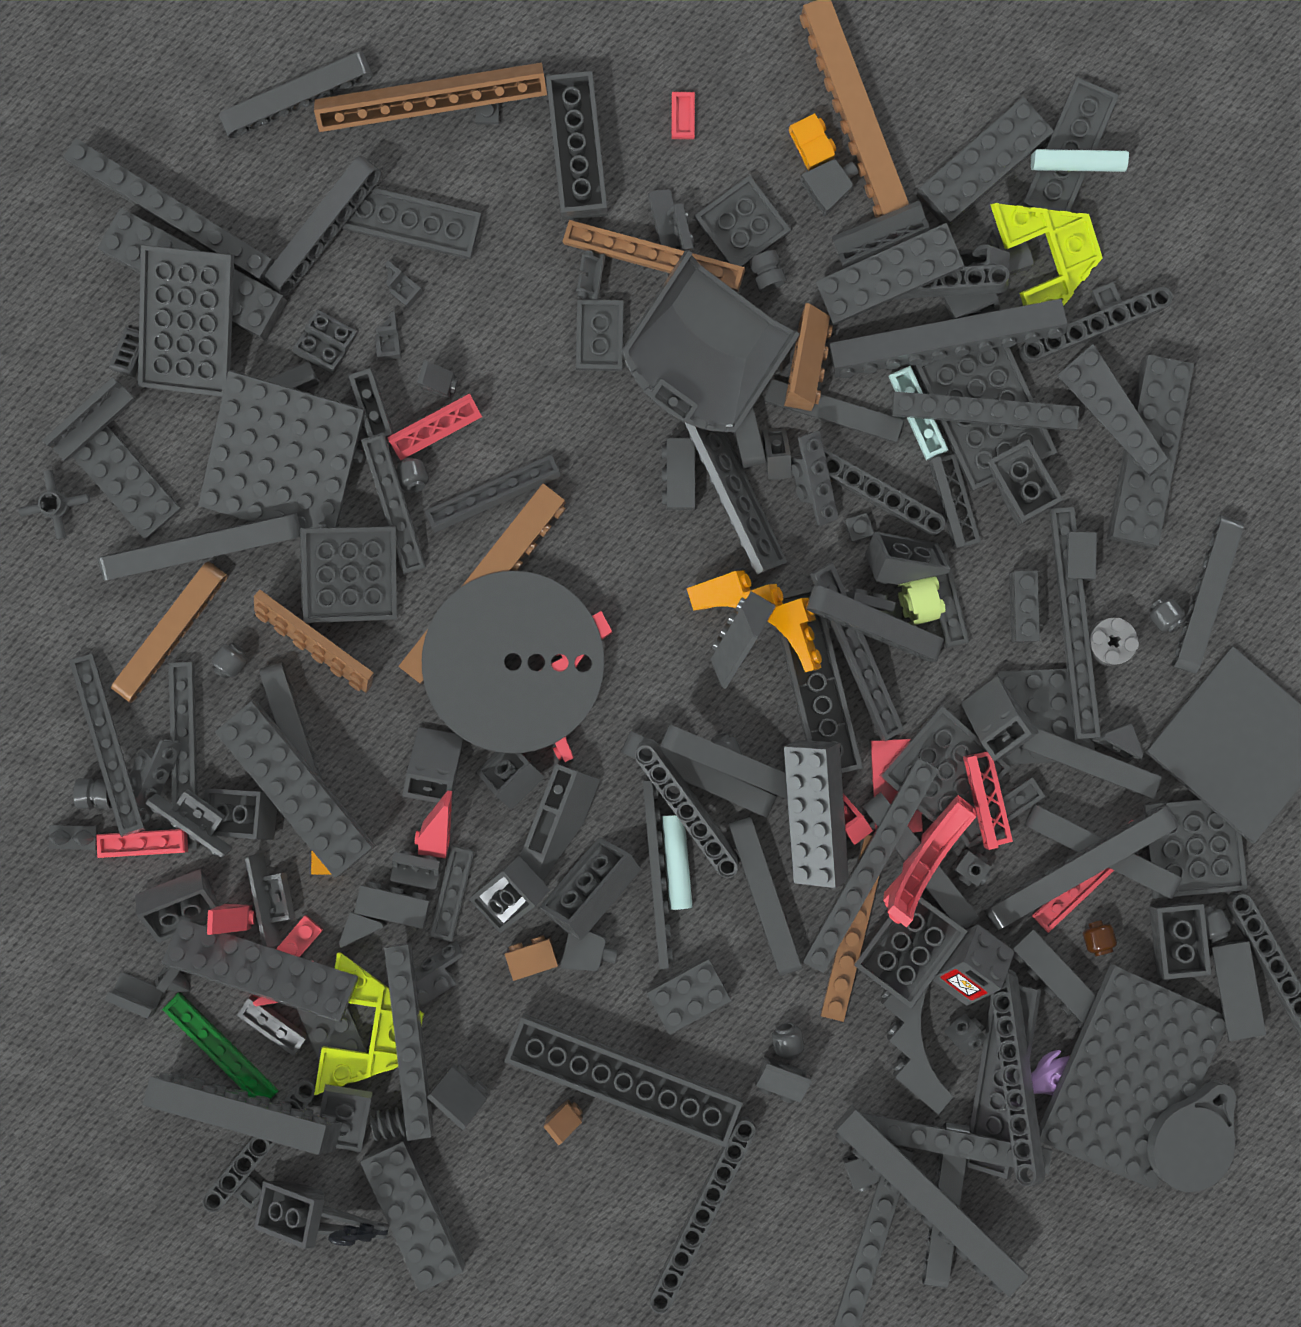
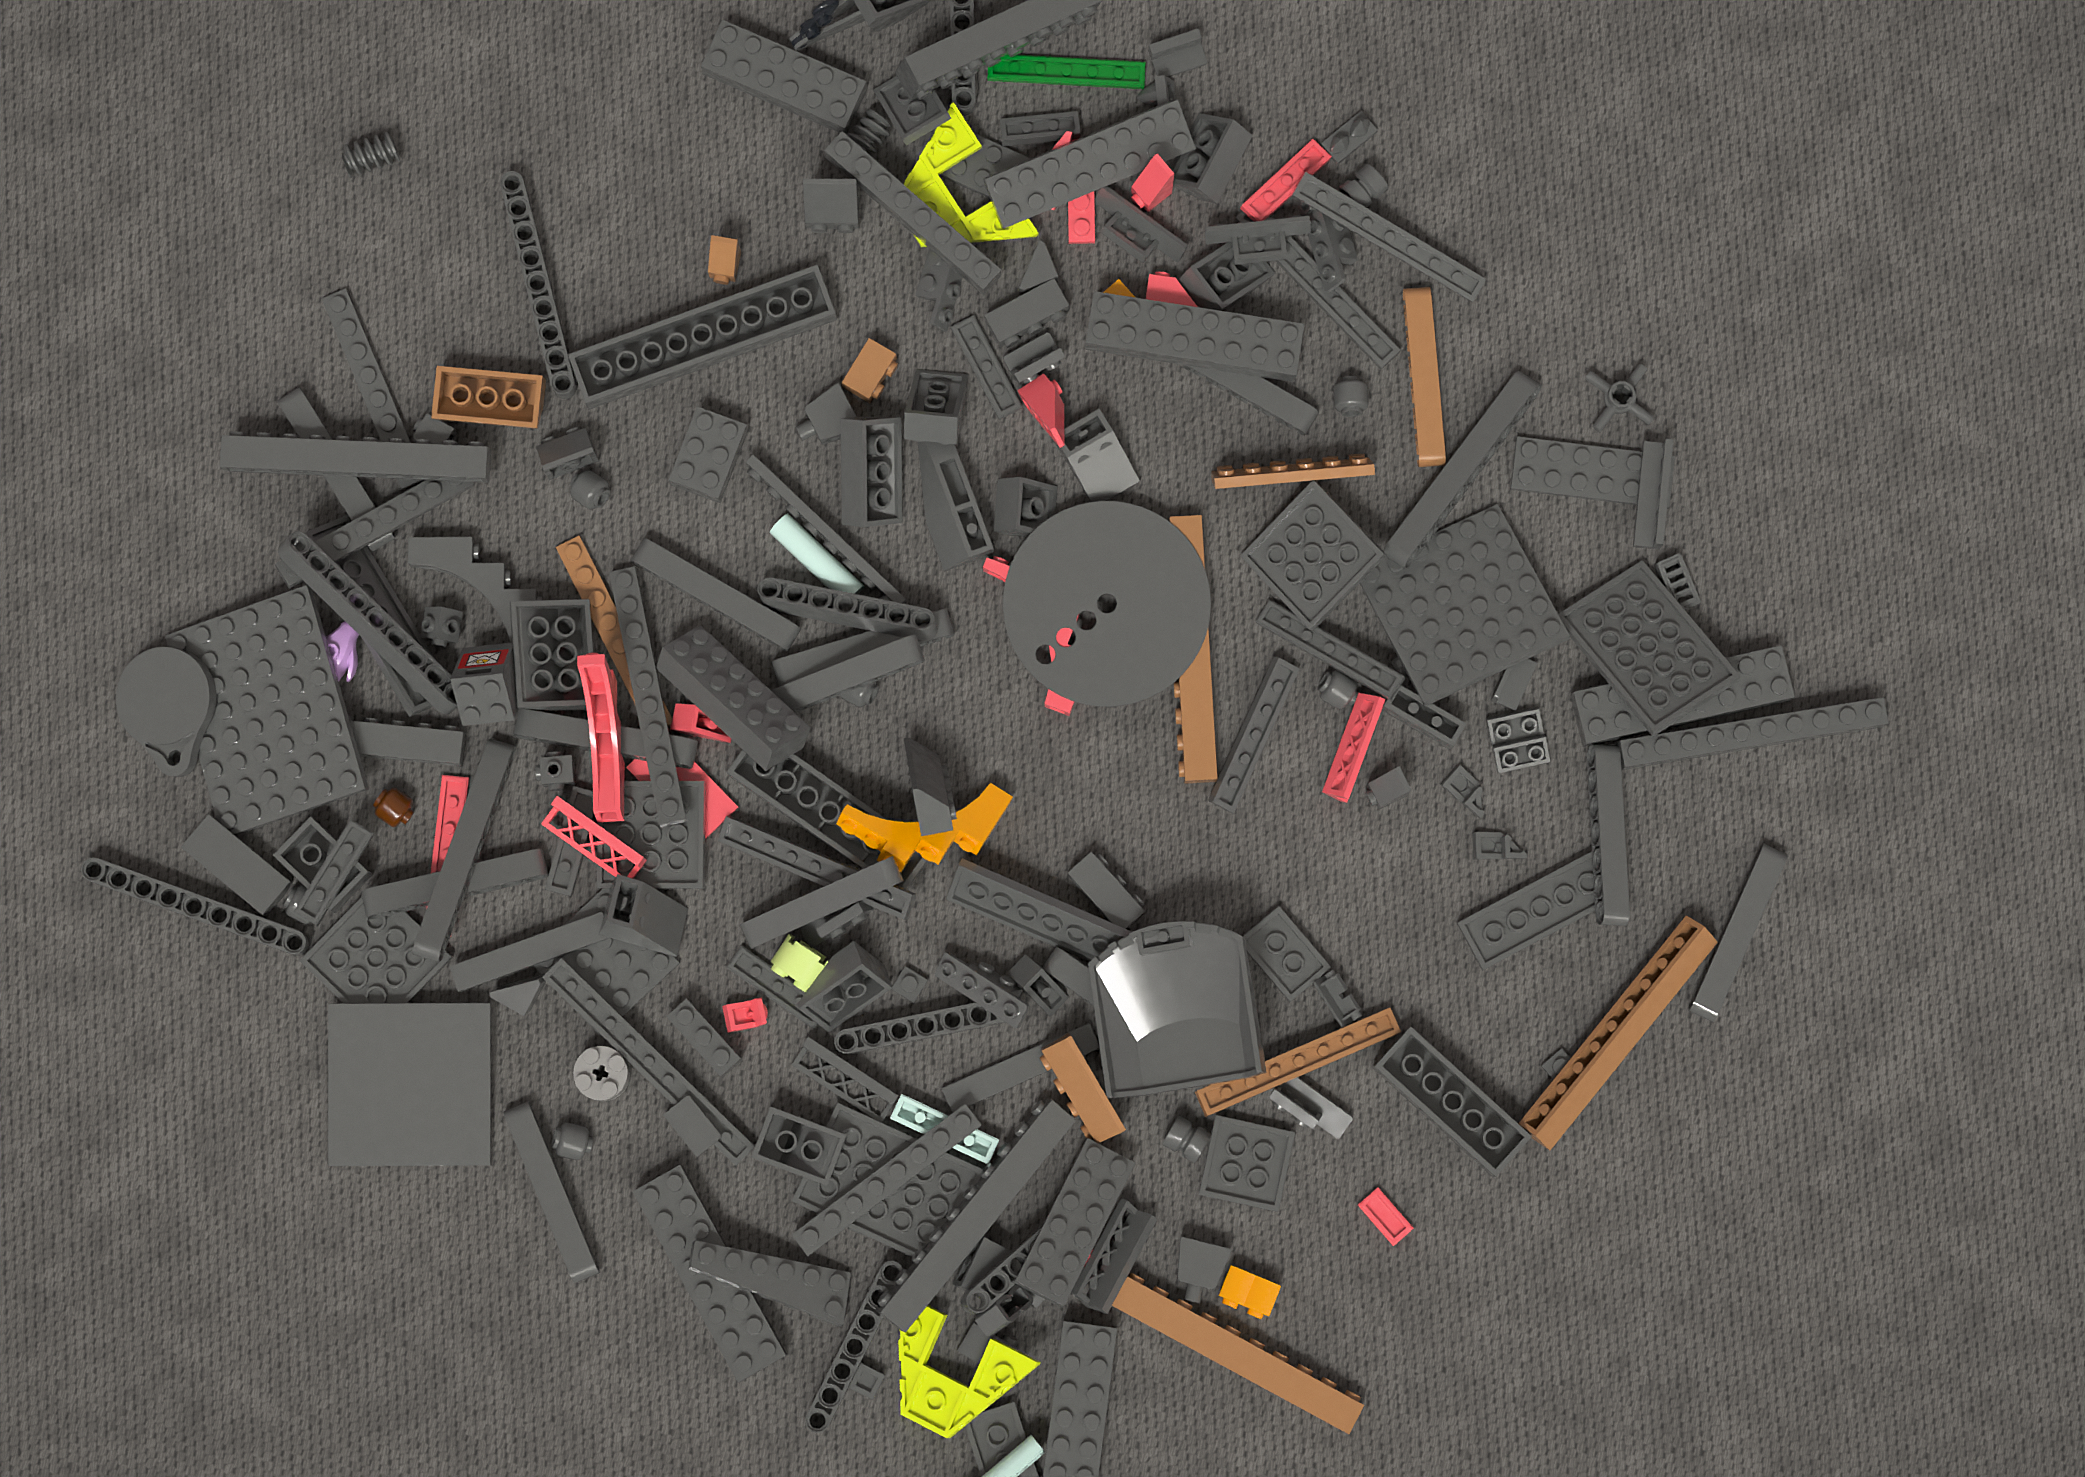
camera: 140 degrees right, 5 degrees down
none -> dark grey tile [293,819,375,926]
none -> medium nougat slope [431,366,546,429]
none -> coral bracket [722,998,768,1033]
none -> coral slope [1146,272,1198,307]

